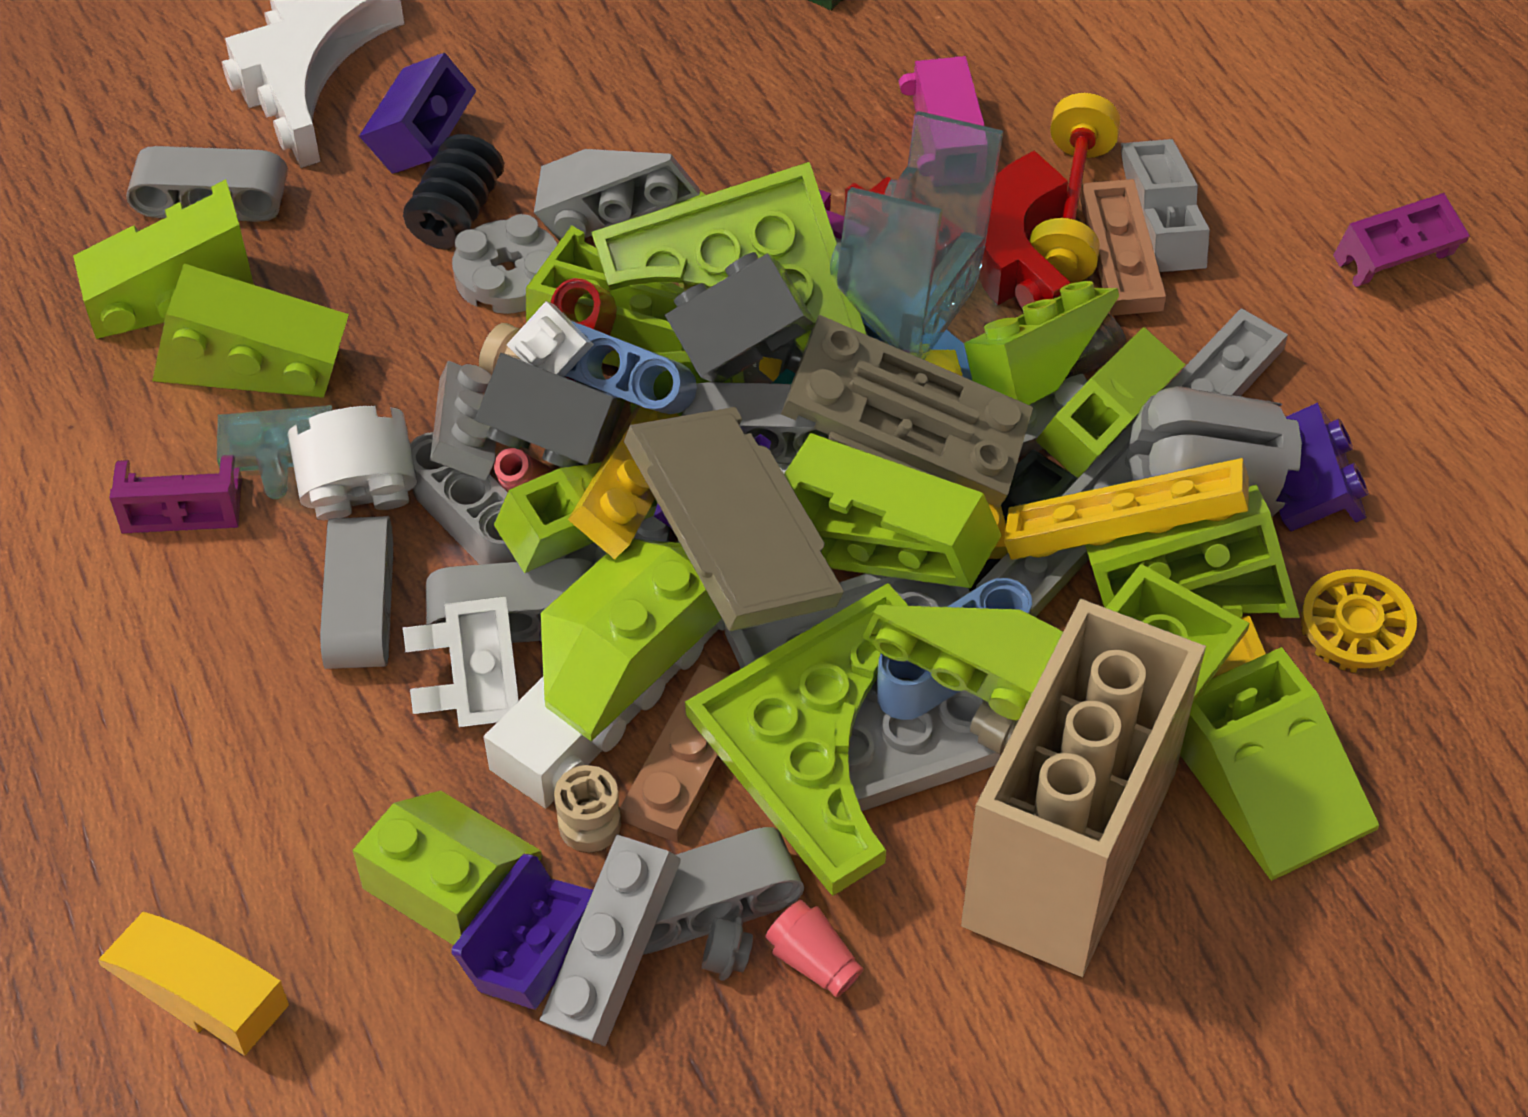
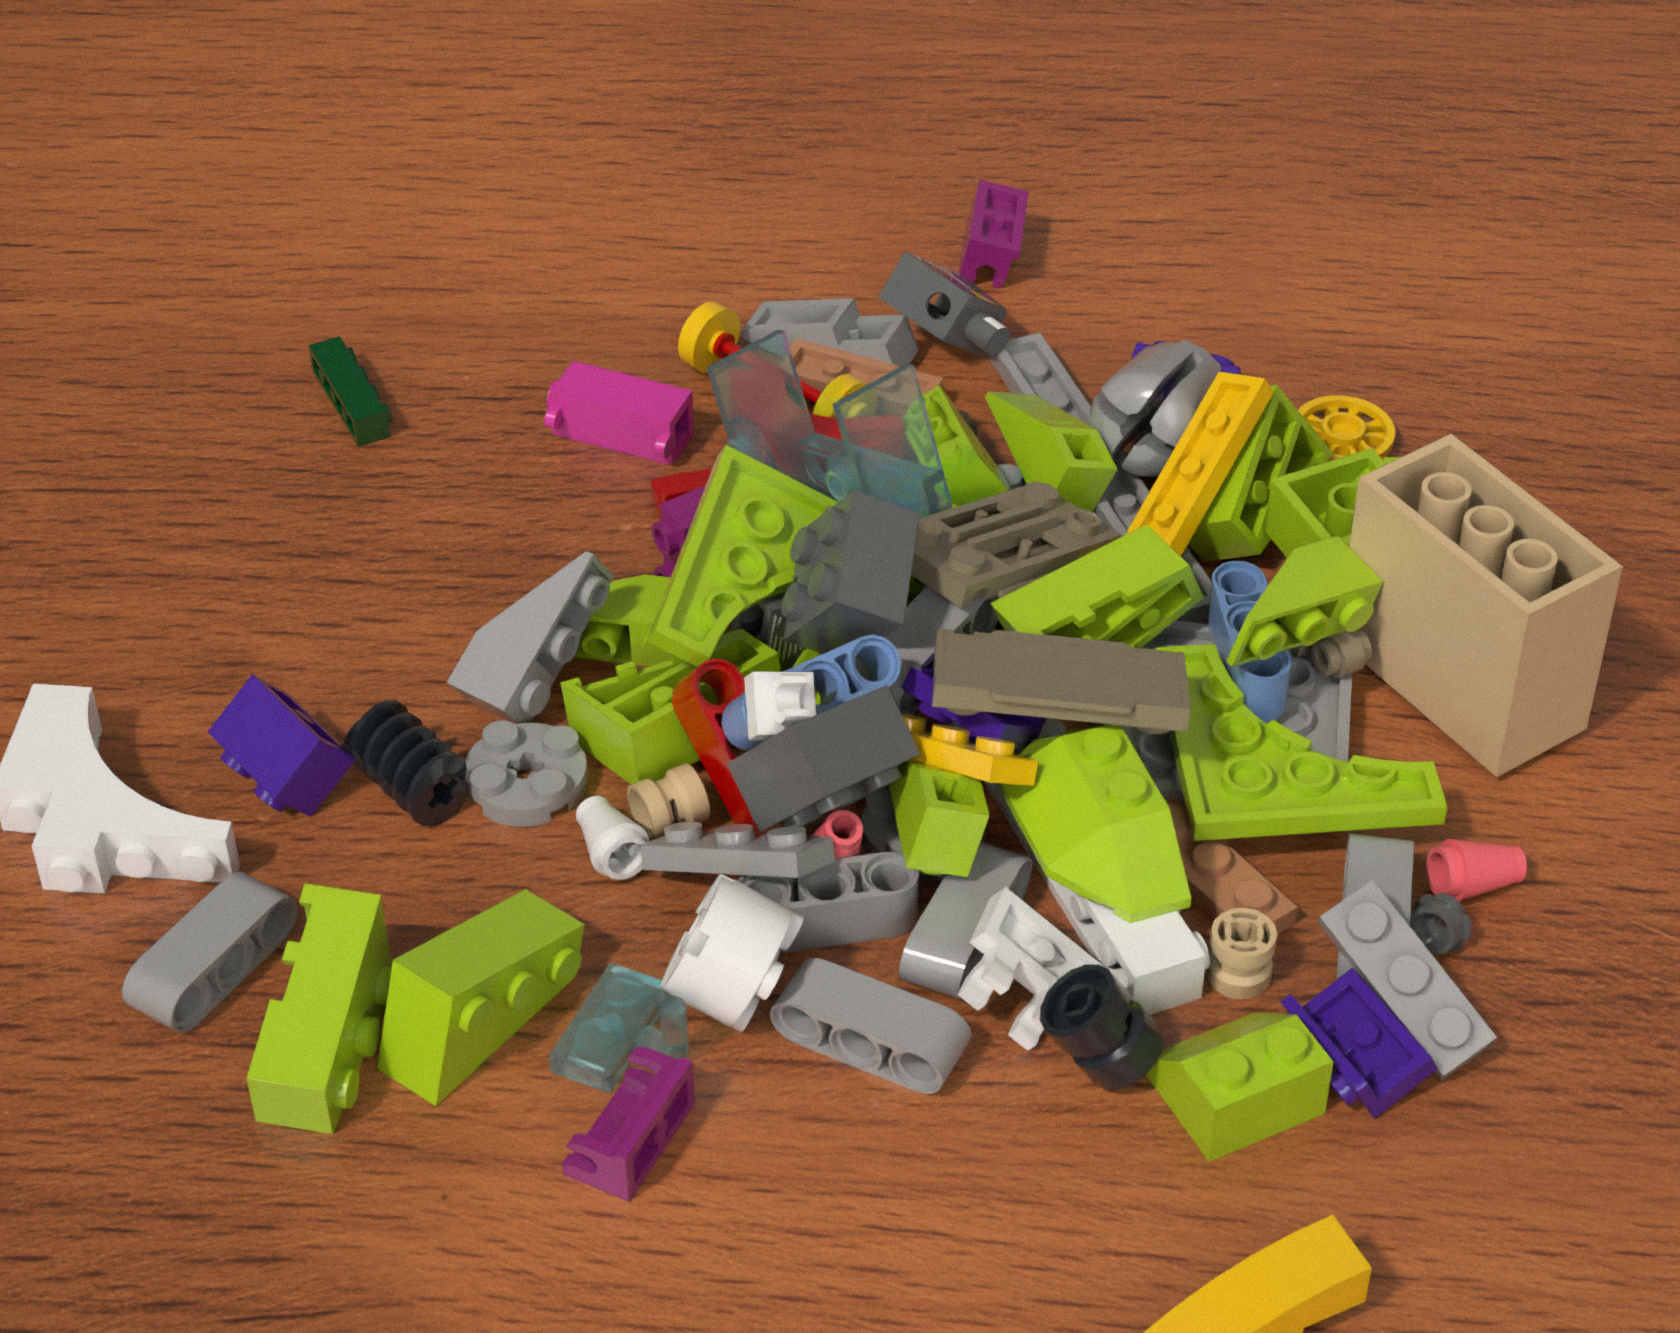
camera: 60 degrees left, 10 degrees down
none -> white cone [576,796,649,880]
none -> dark grey torso [878,251,1010,356]
none -> black wheel [1040,964,1163,1090]

